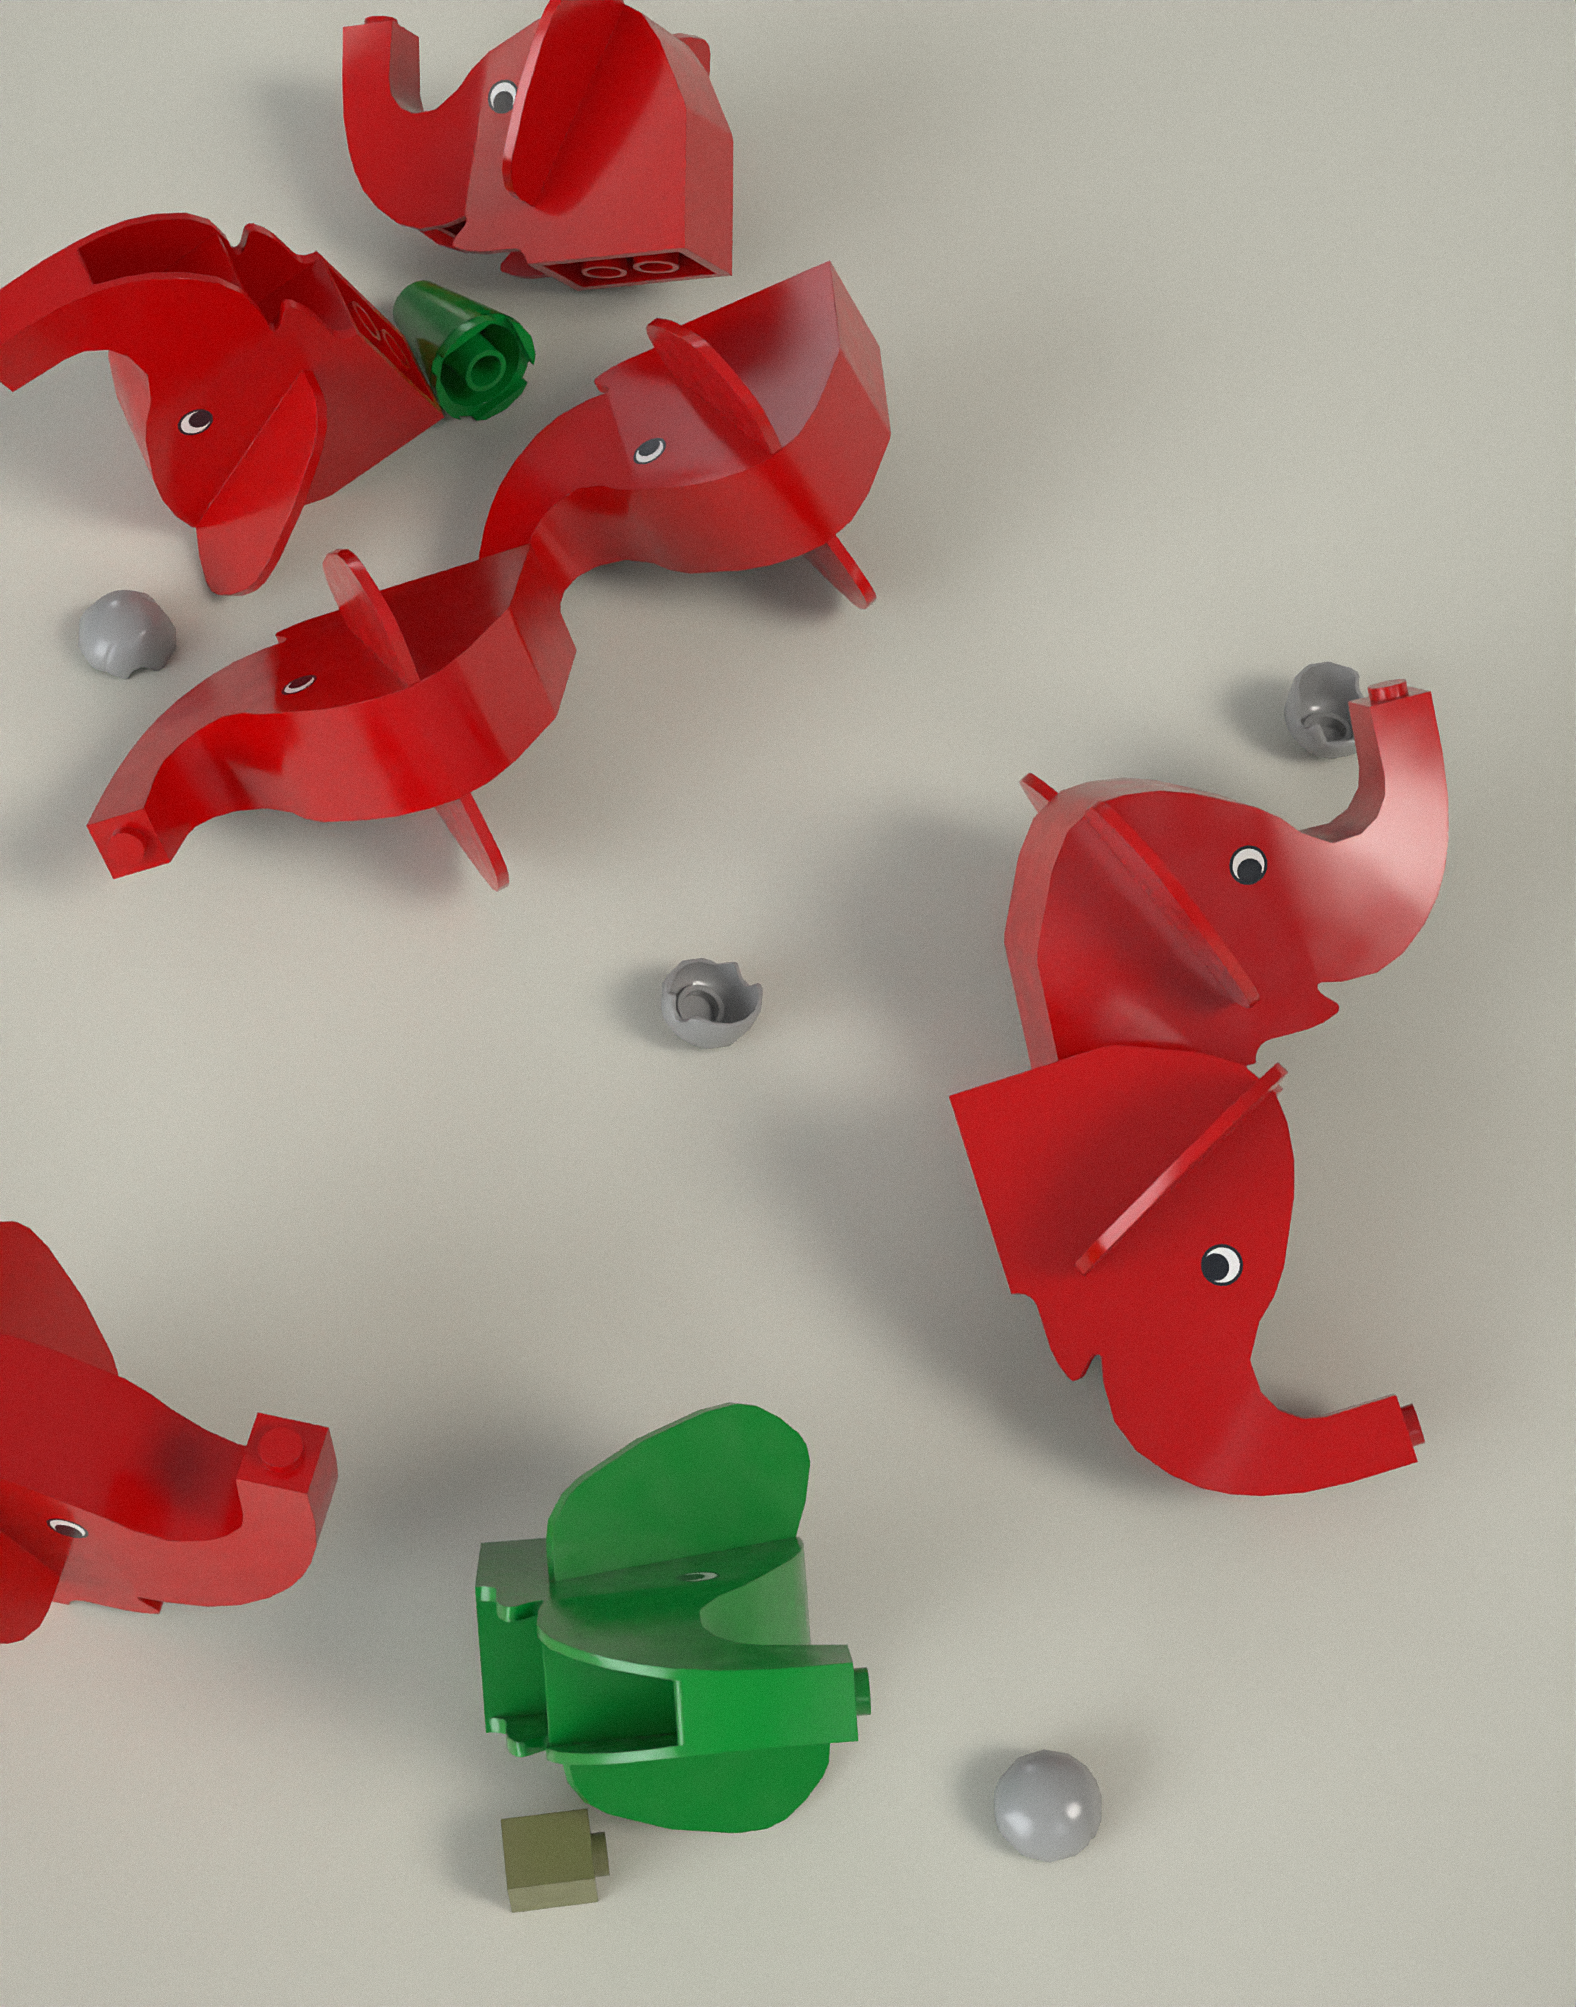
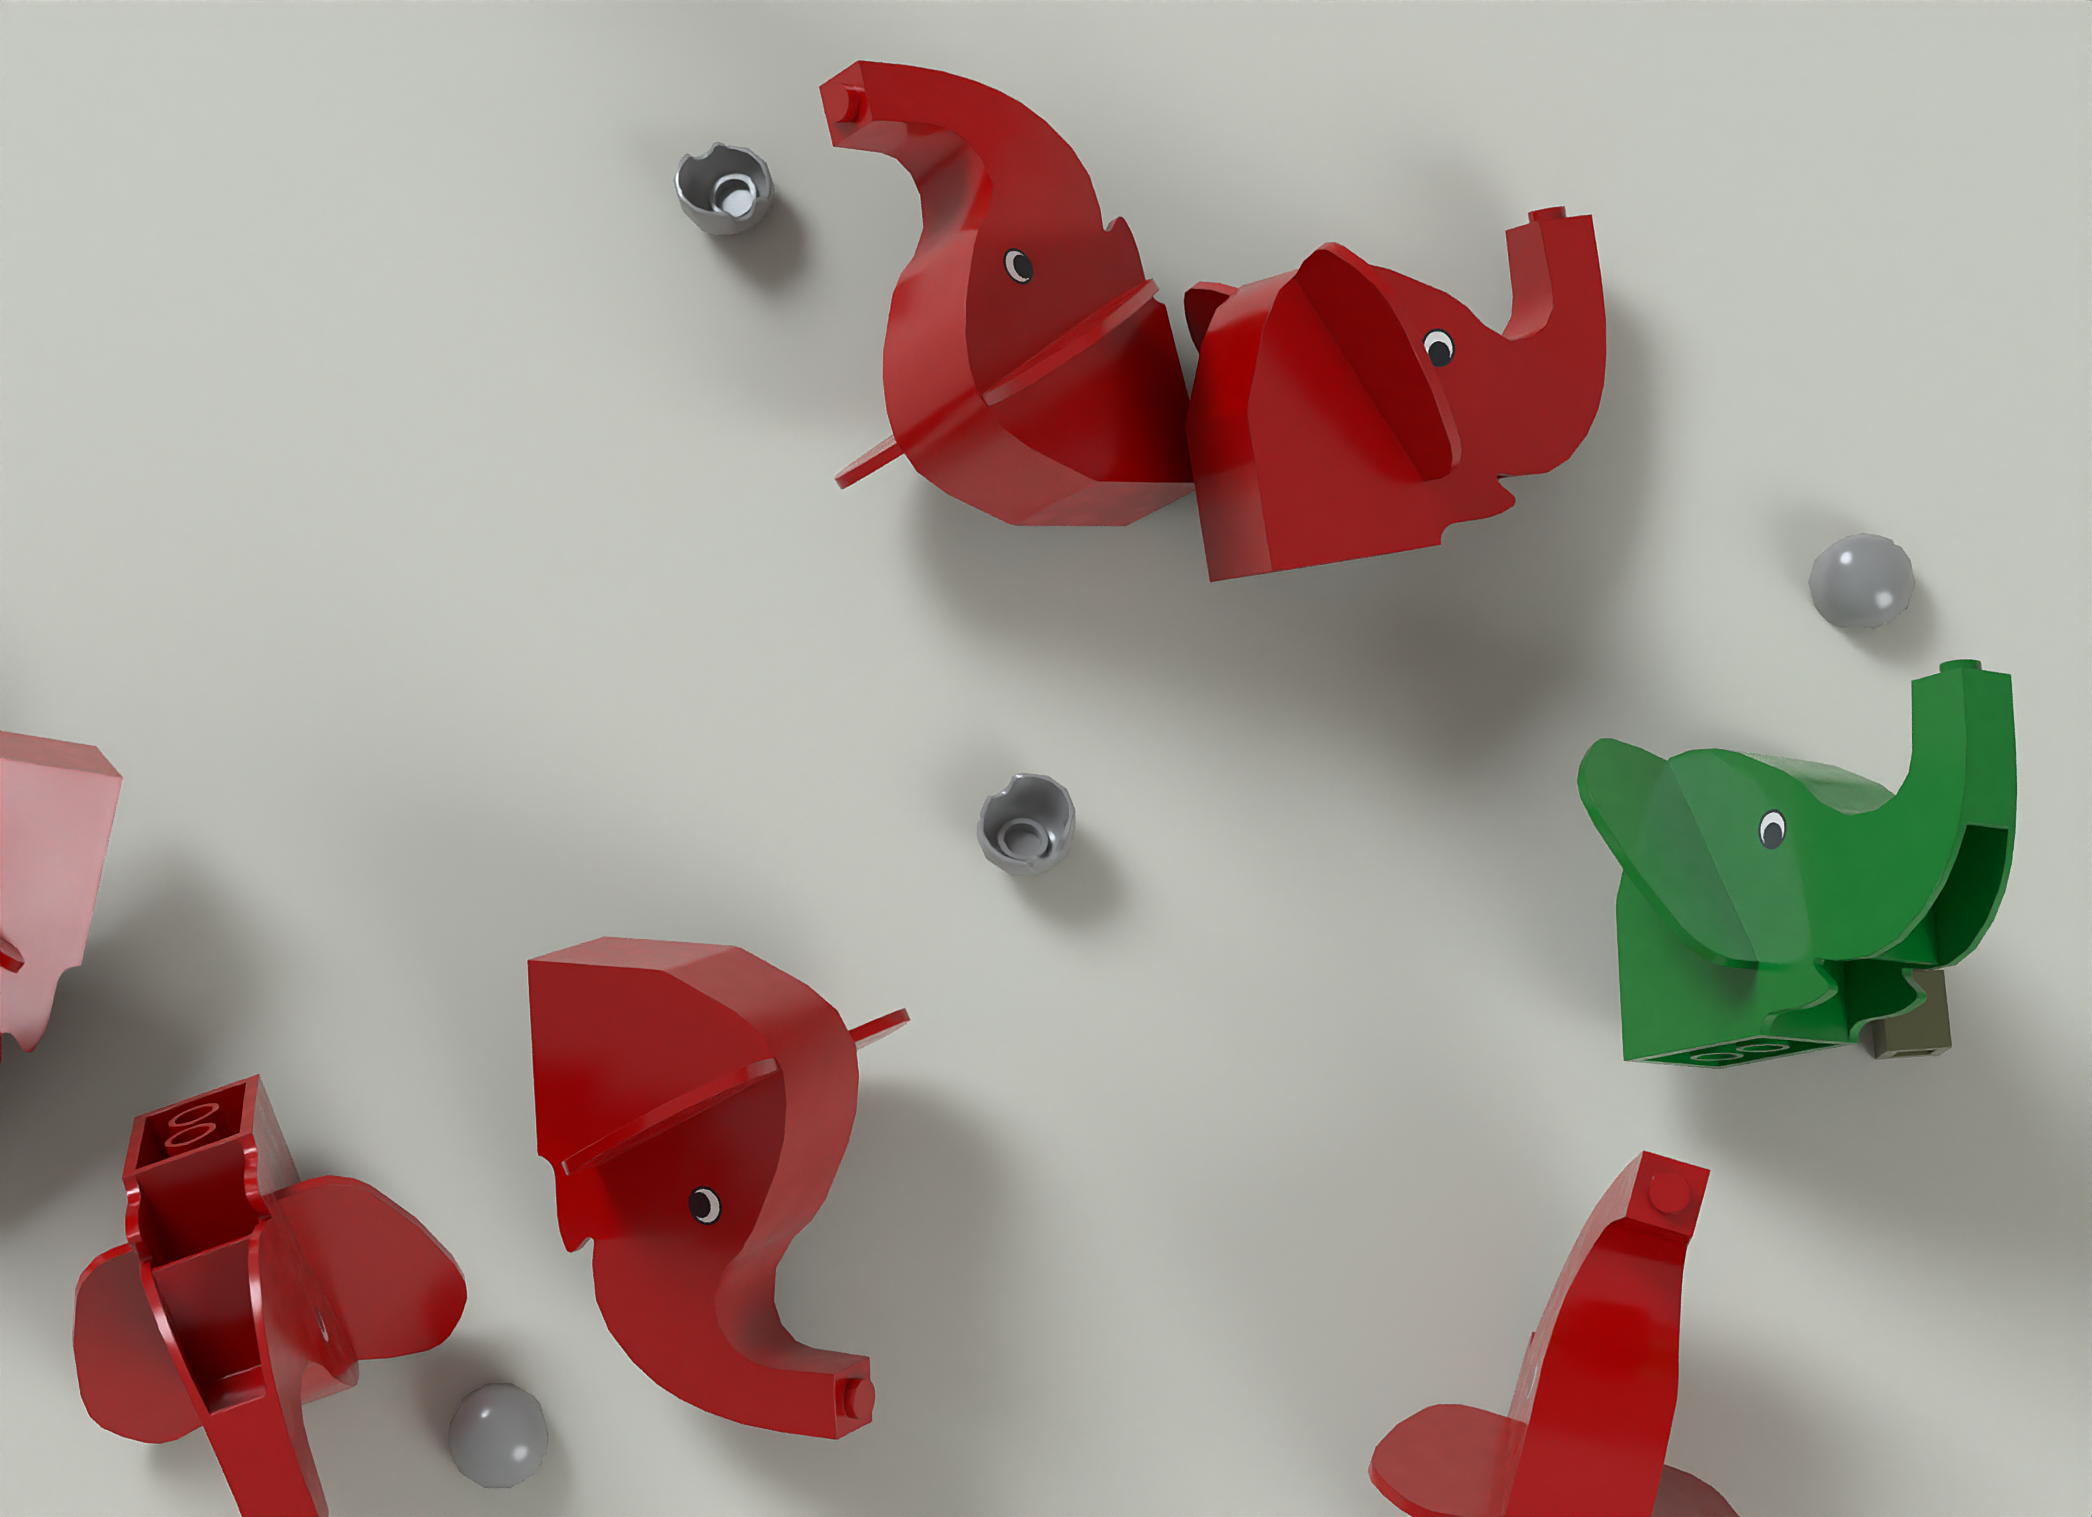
camera: 85 degrees left, 20 degrees up
green cone [393,280,536,421] -> none
red animal [479,260,891,612] -> none

